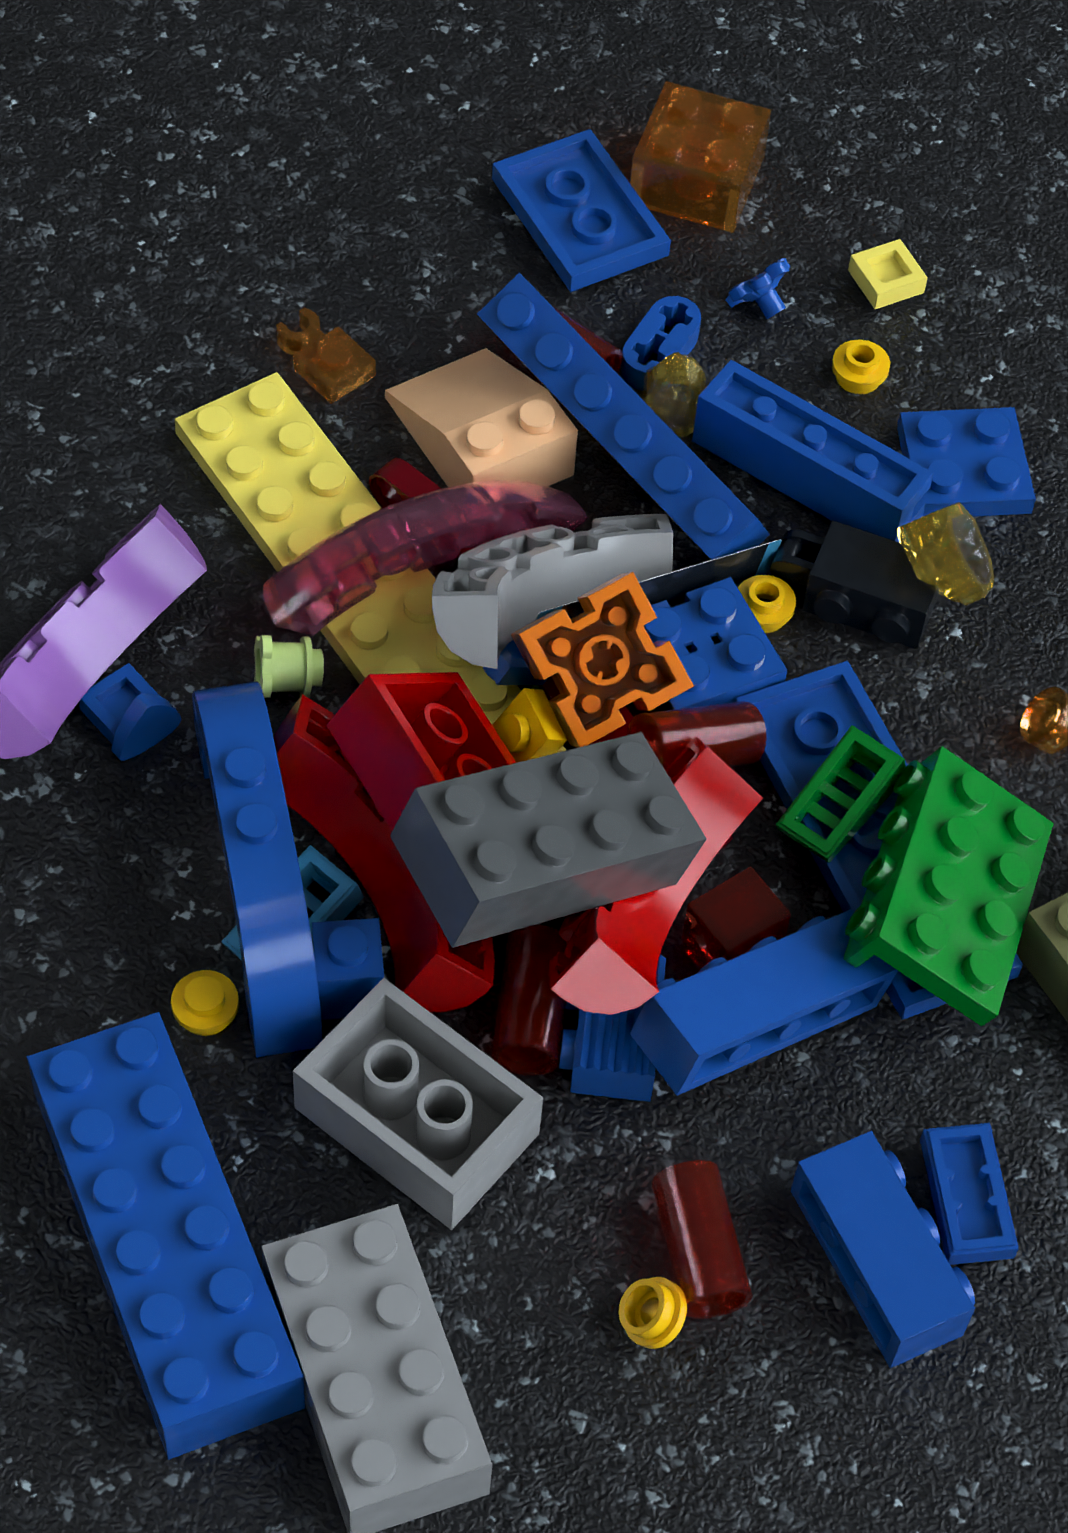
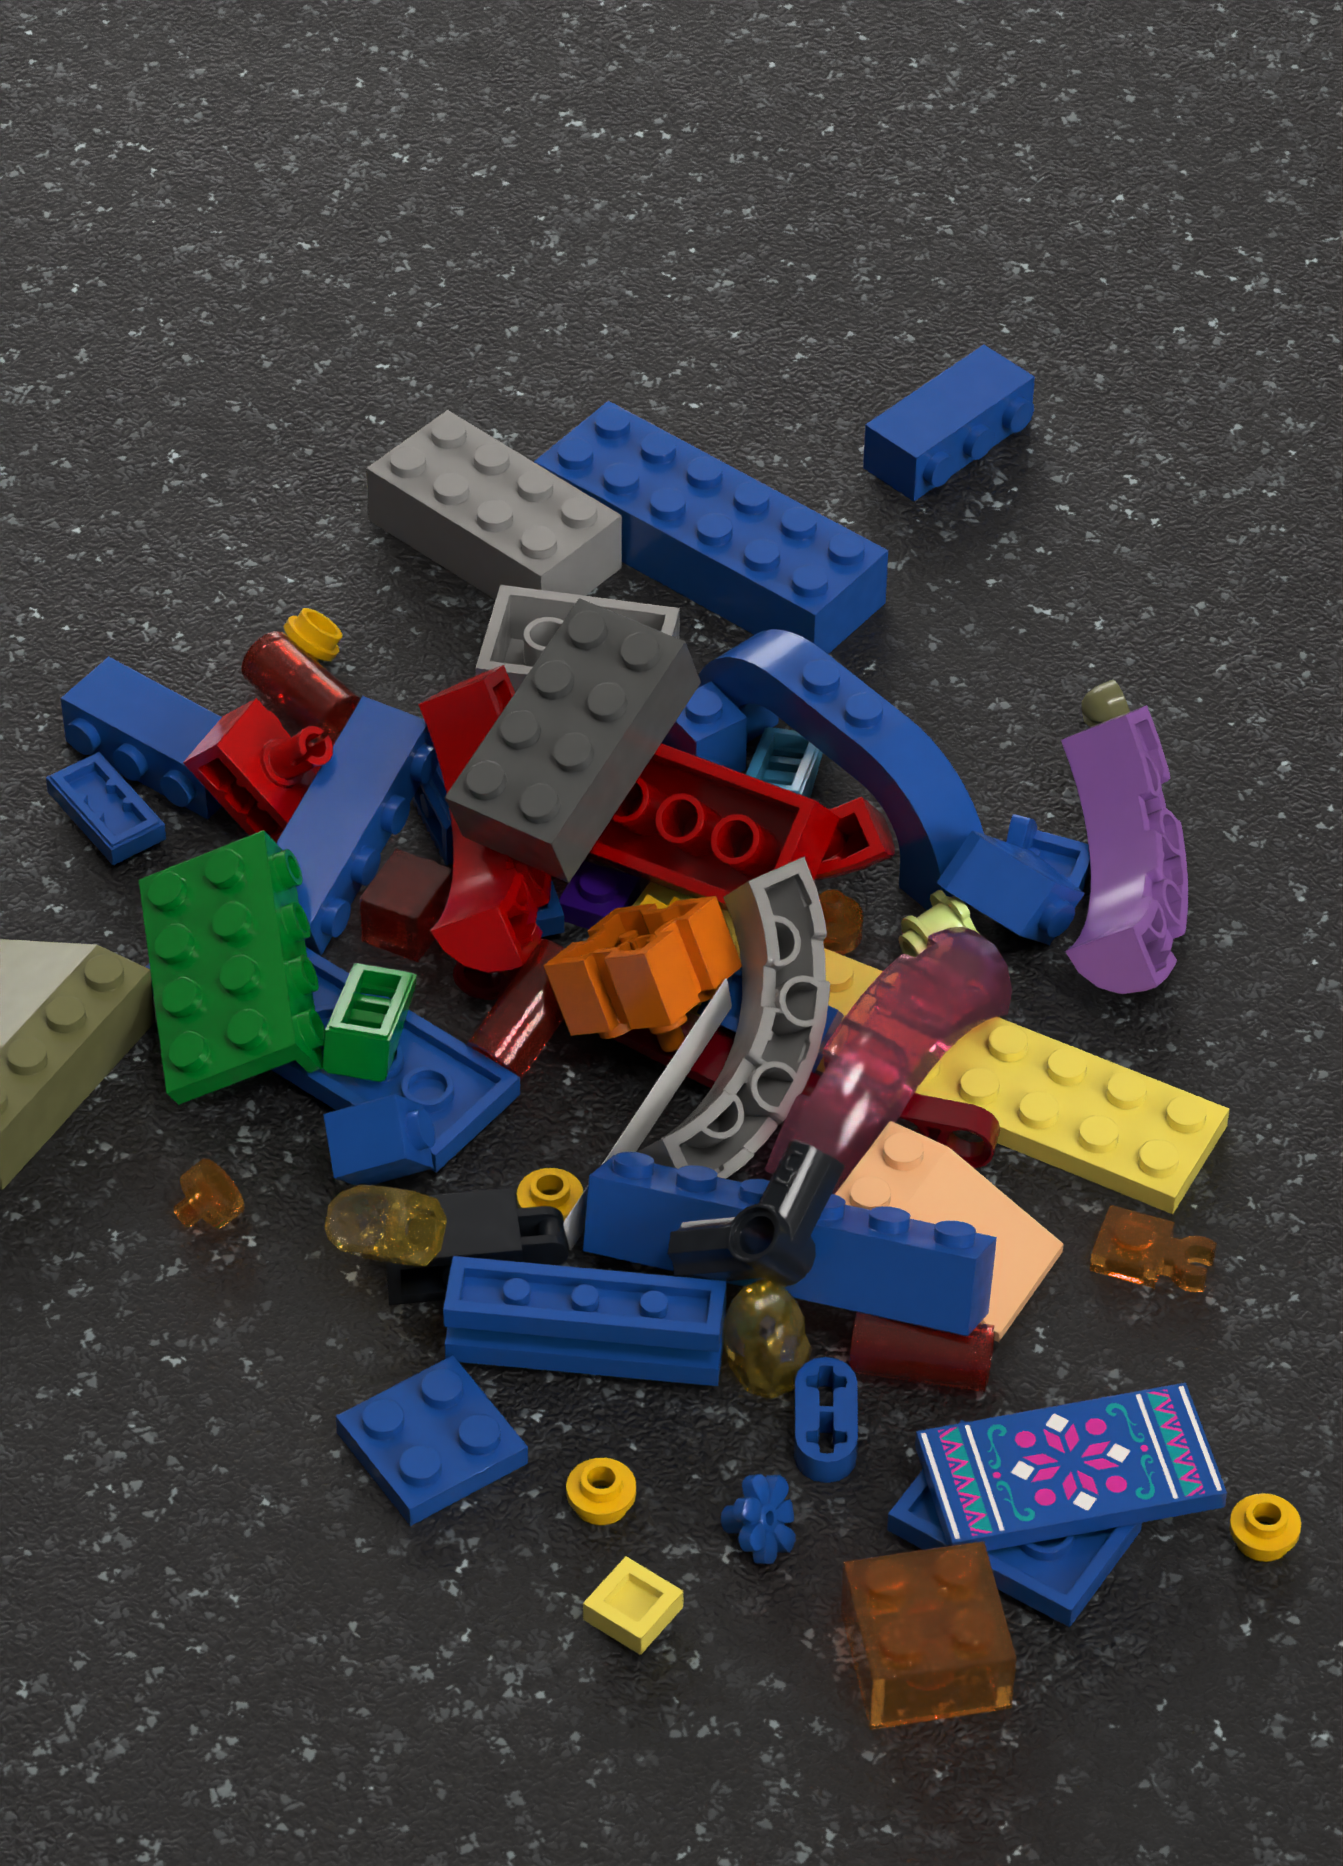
camera: 155 degrees right, 10 degrees down
blue piece [644,577,787,739] -> none
none -> red brick [183,698,333,843]
none -> blue brick [323,1094,435,1188]
none -> black piece [667,1139,845,1287]
none -> blue tile [915,1383,1227,1558]
none -> blue slope [937,830,1085,945]
none -> yellow plate [1229,1494,1301,1562]

